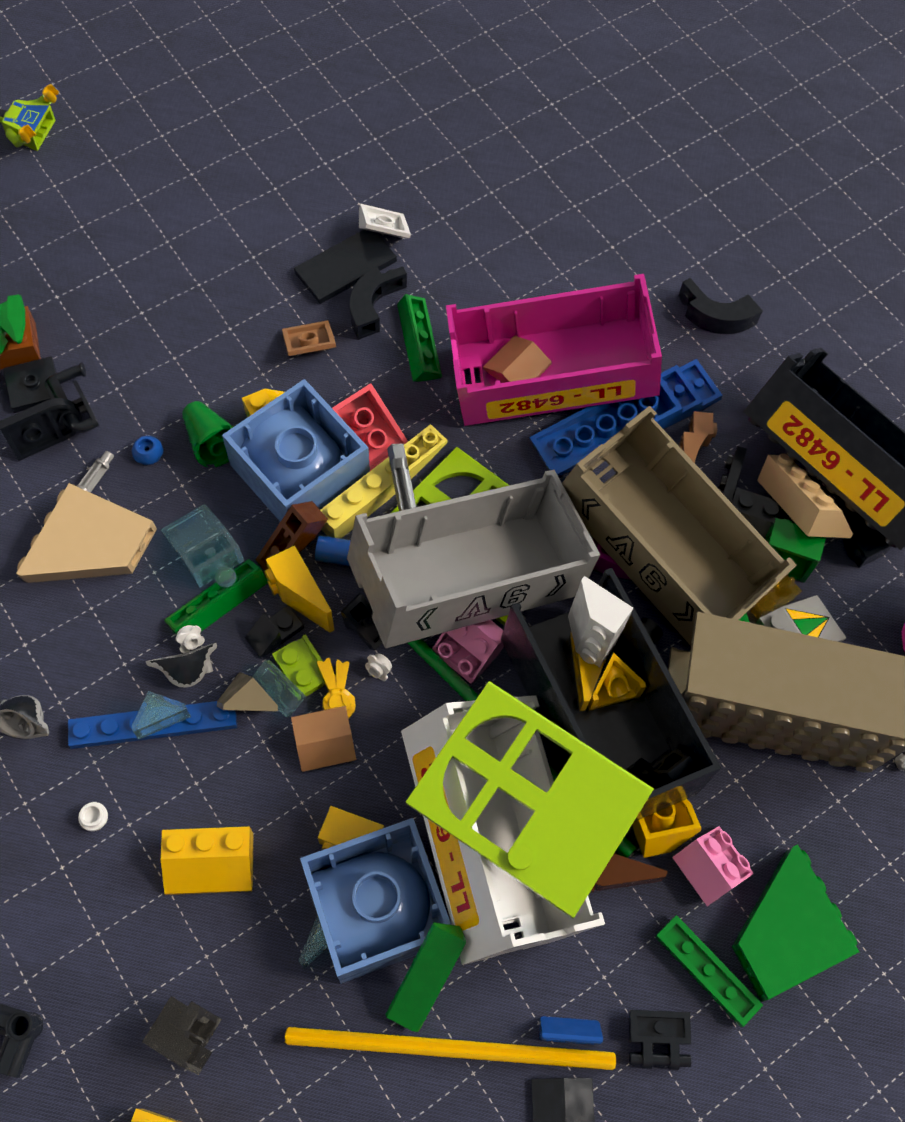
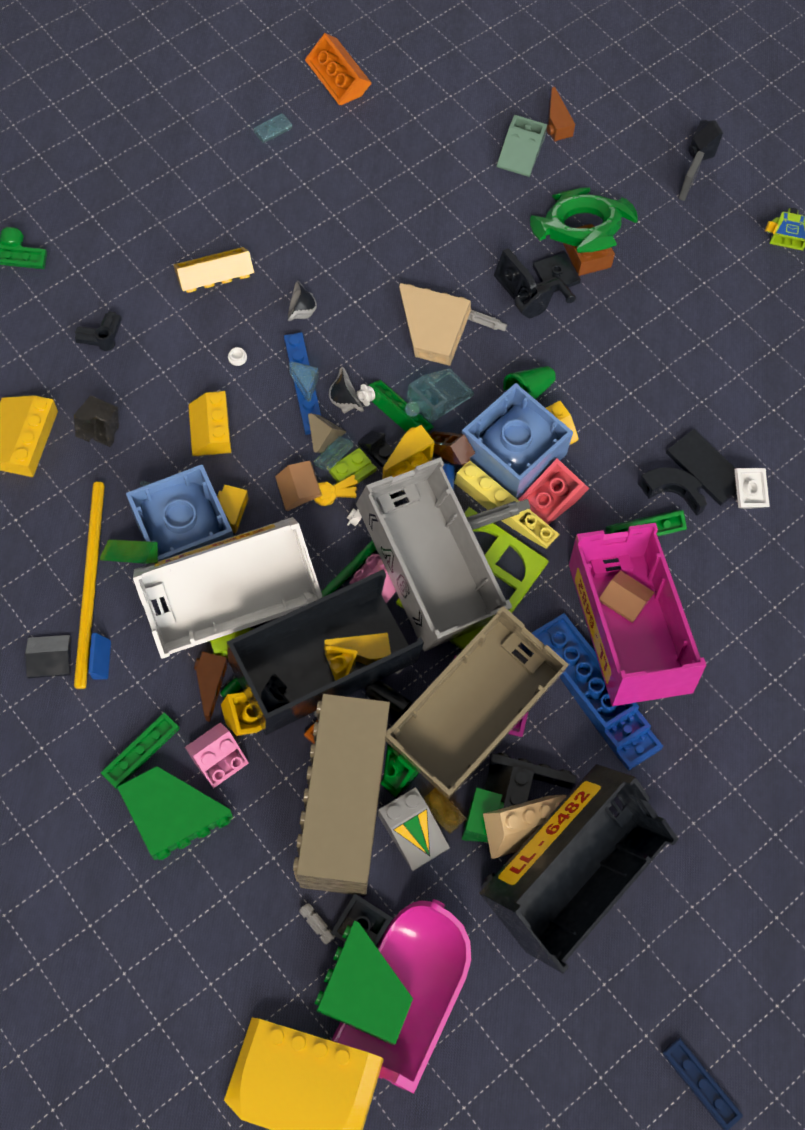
camera: 85 degrees right, 0 degrees up
blue plate [131,435,164,465] -> none
medium nougat slope [282,320,336,356] -> none
lime door [406,681,654,918] -> none
white slope [568,576,633,667] -> none
black plate [629,1010,691,1070] -> none
black arch [678,278,763,334] -> none
medium nougat slope [679,411,717,463] -> none

